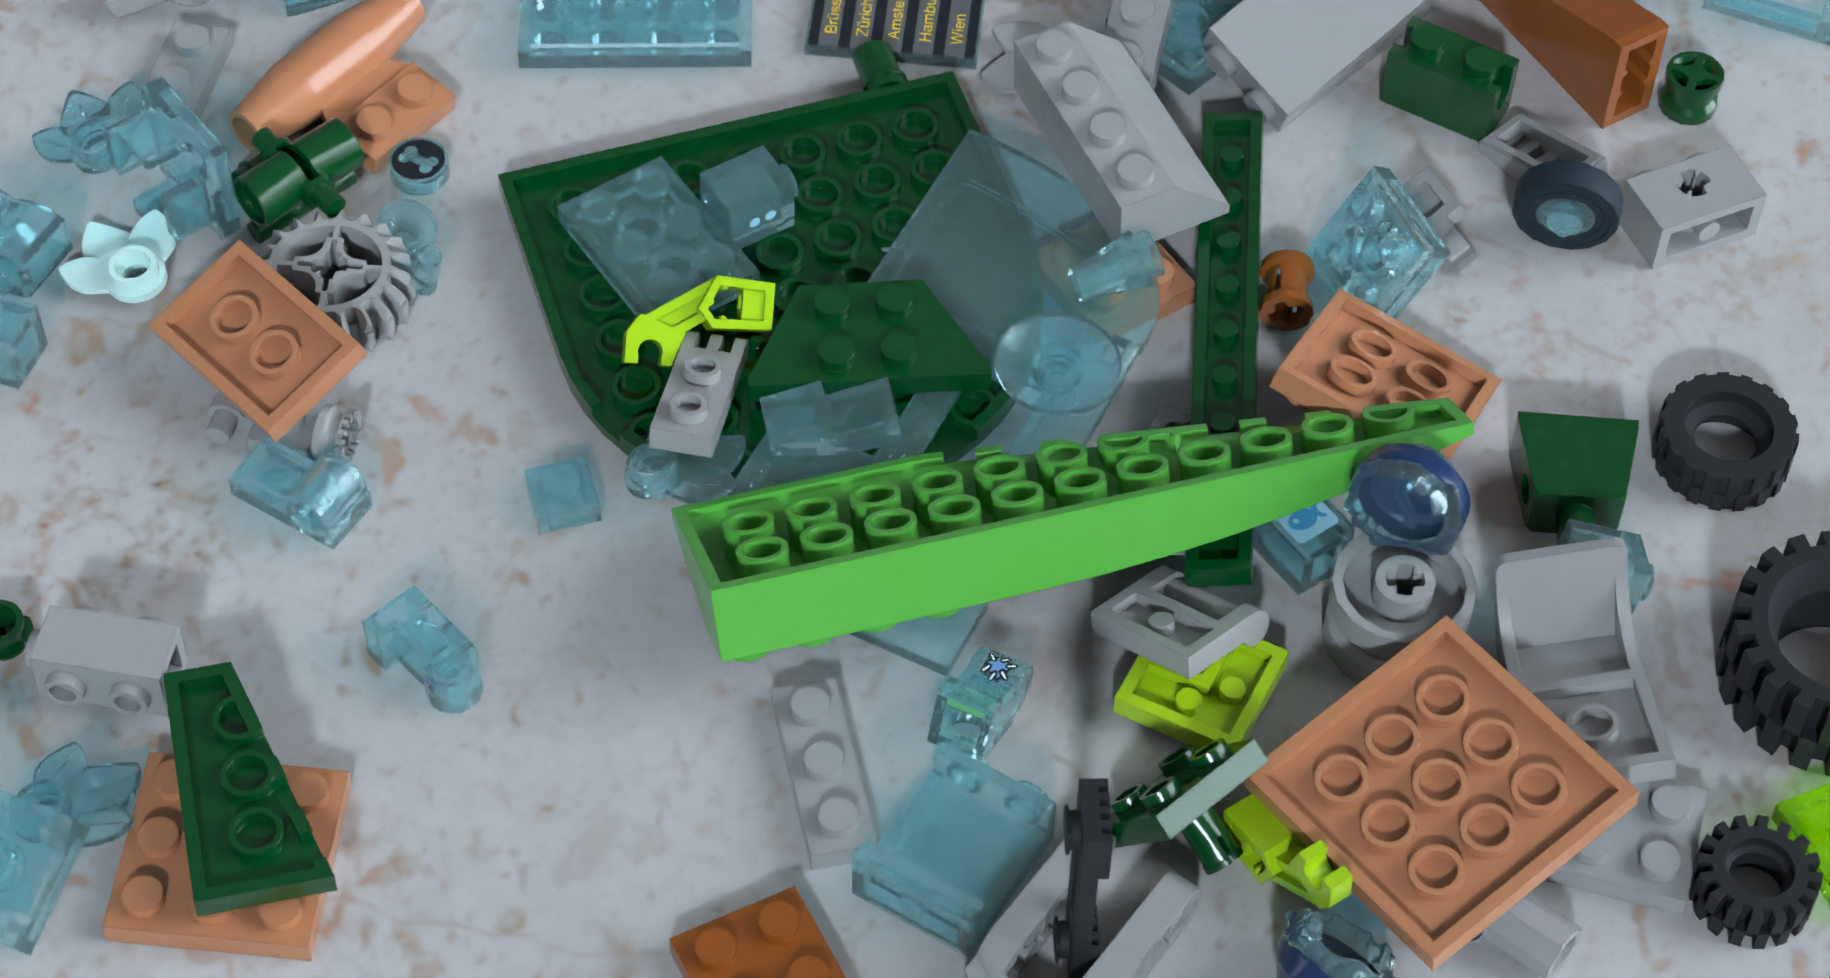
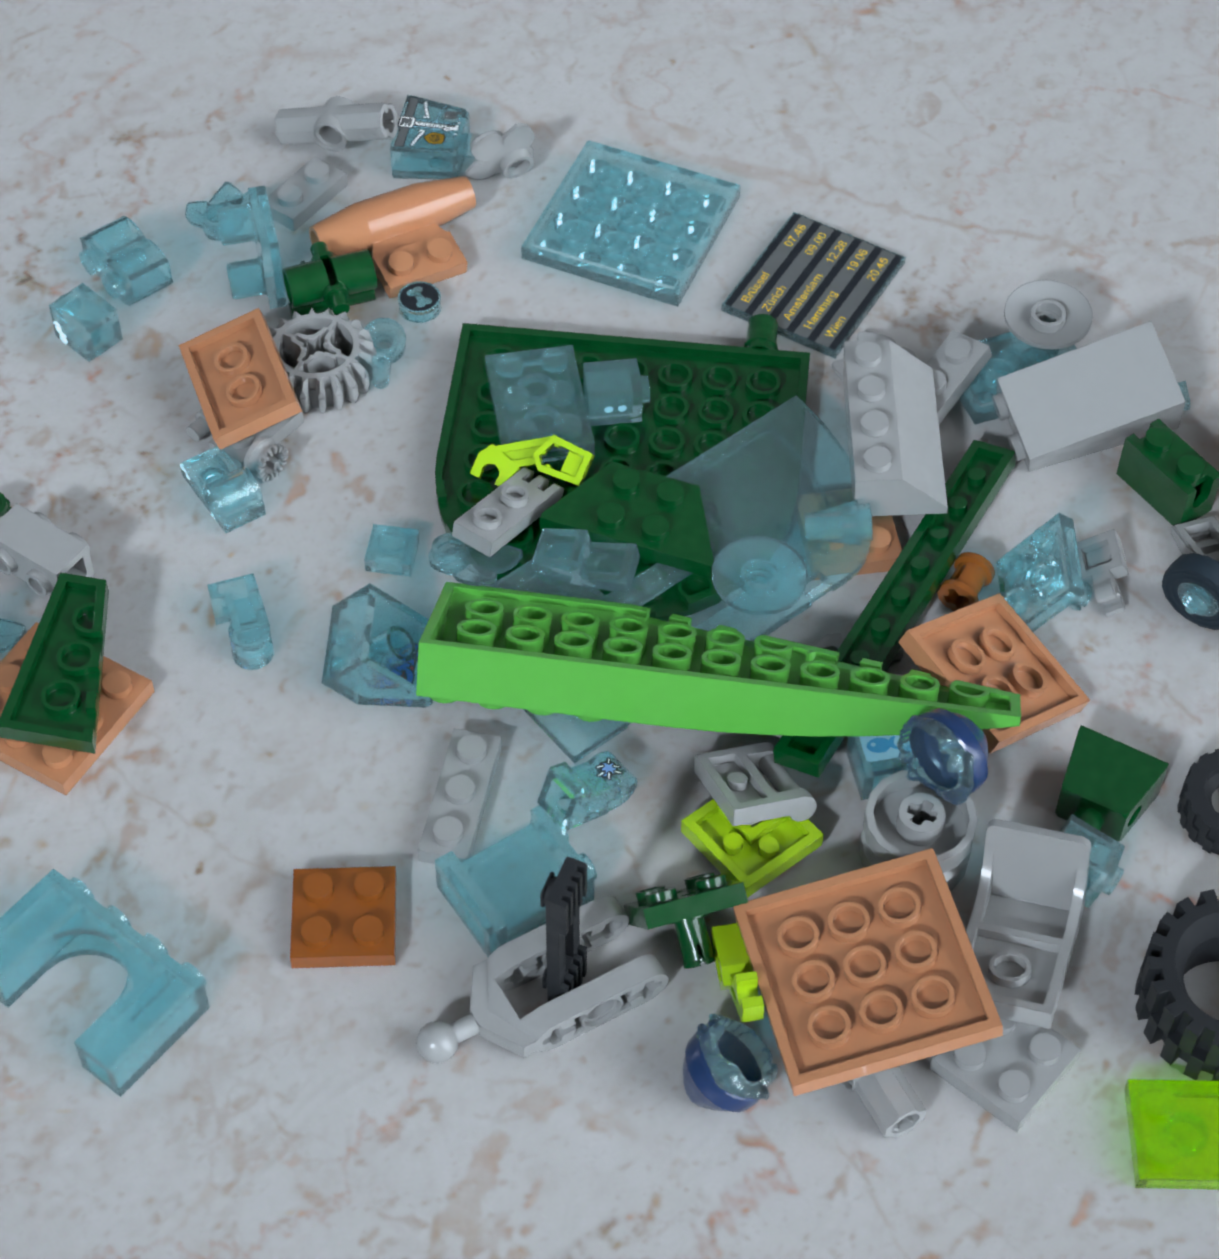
camera: 25 degrees right, 0 degrees up
light aqua plate [58,209,176,303] -> none
black tyre [1689,815,1823,949] -> none
none -> clear light blue slope [321,583,433,708]

